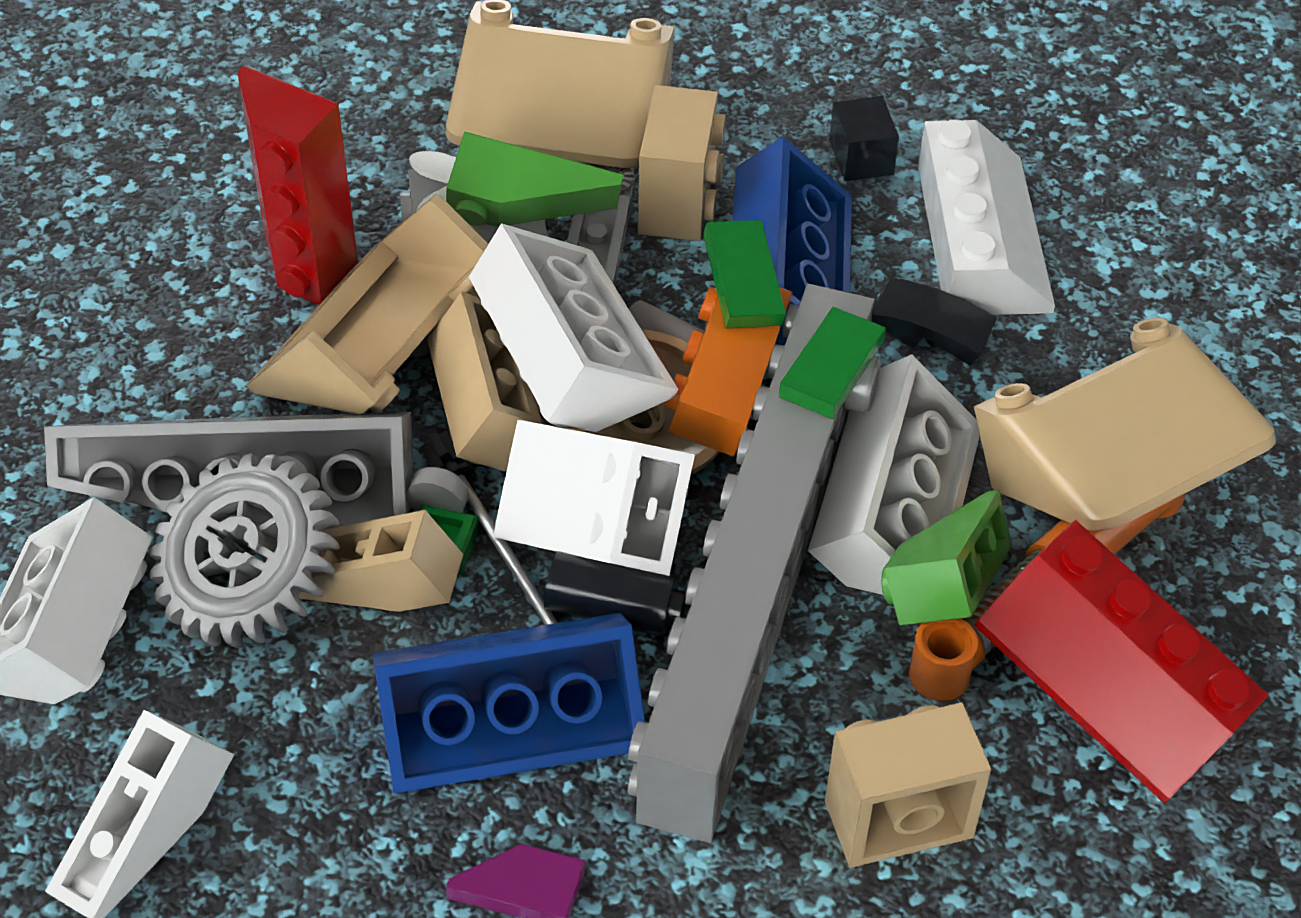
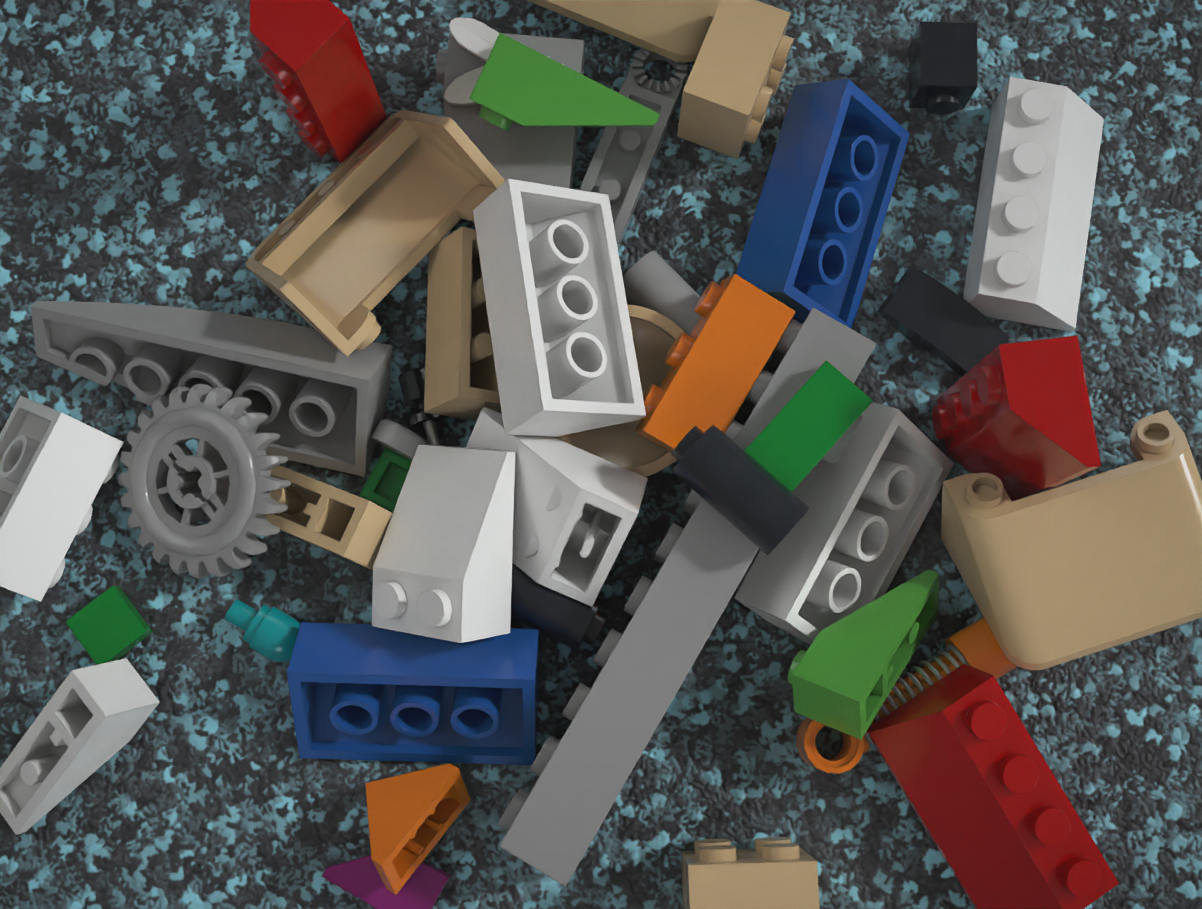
camera: 15 degrees right, 30 degrees up
green tile [703,220,786,328] -> none
none -> green tile [65,585,153,665]
none -> teal cylinder [224,599,301,662]
none -> orange slope [365,763,471,895]
none -> white slope [372,444,516,643]
none -> black brick [671,424,809,555]
none -> red slope [932,335,1101,501]

